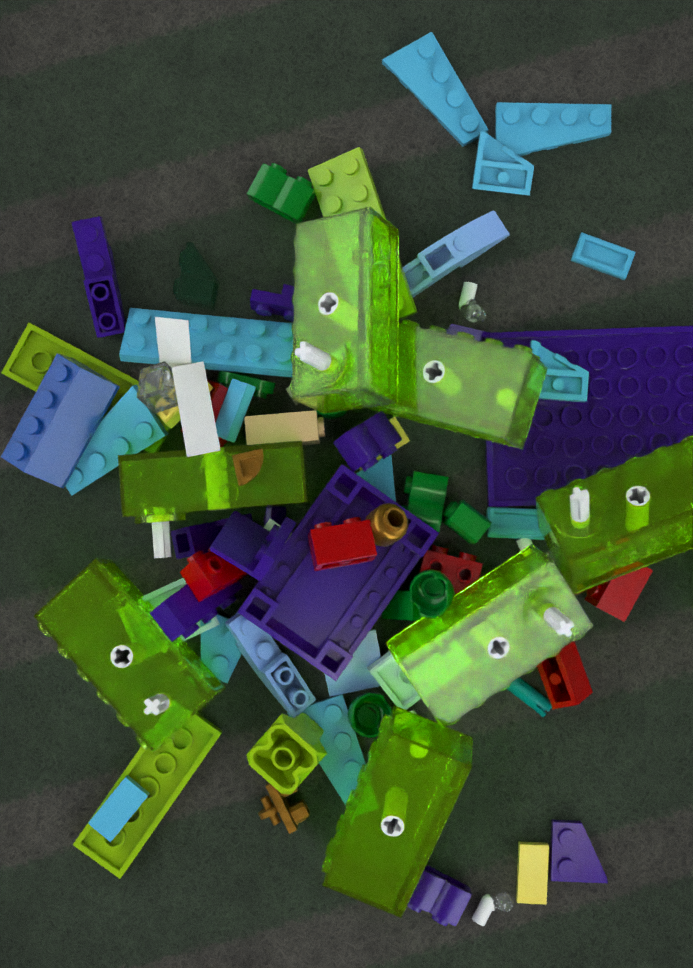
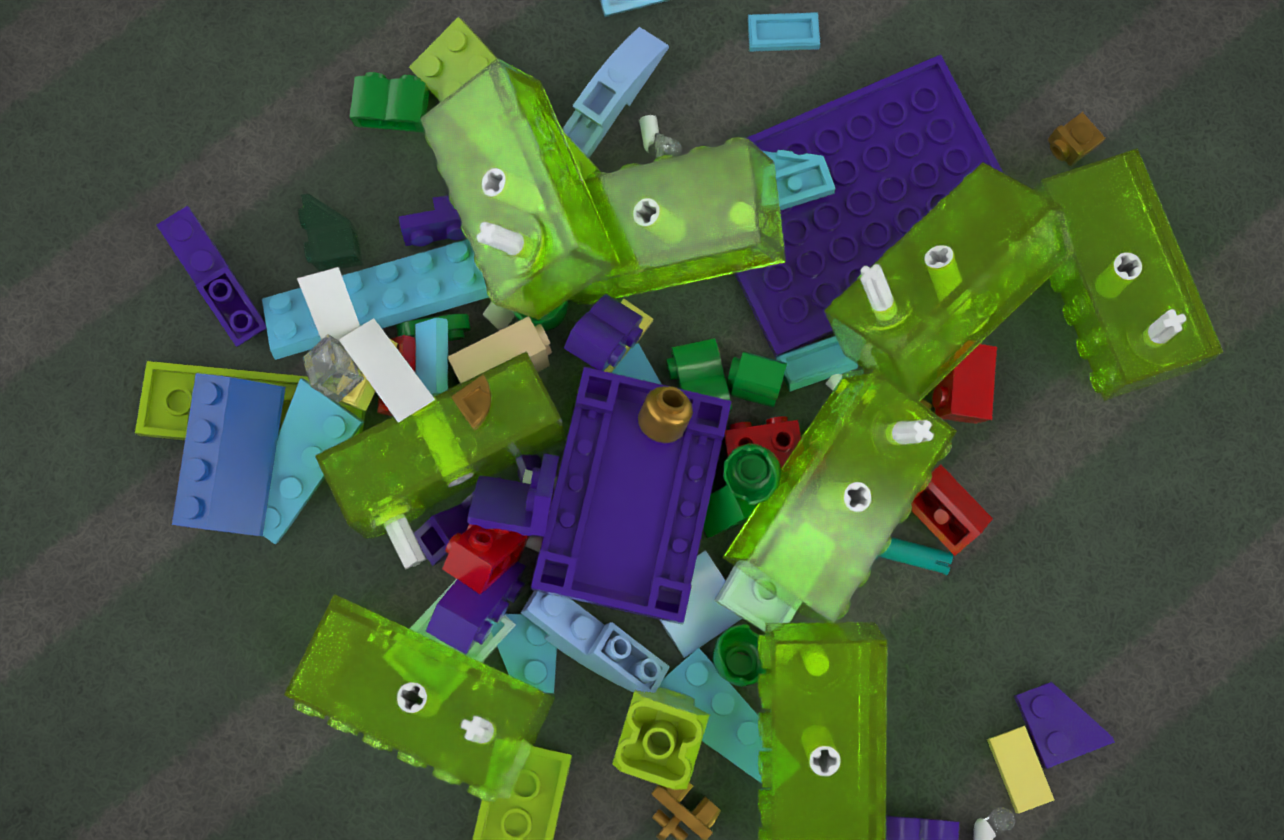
camera: 30 degrees left, 10 degrees down
red brick [308,517,377,571] -> none

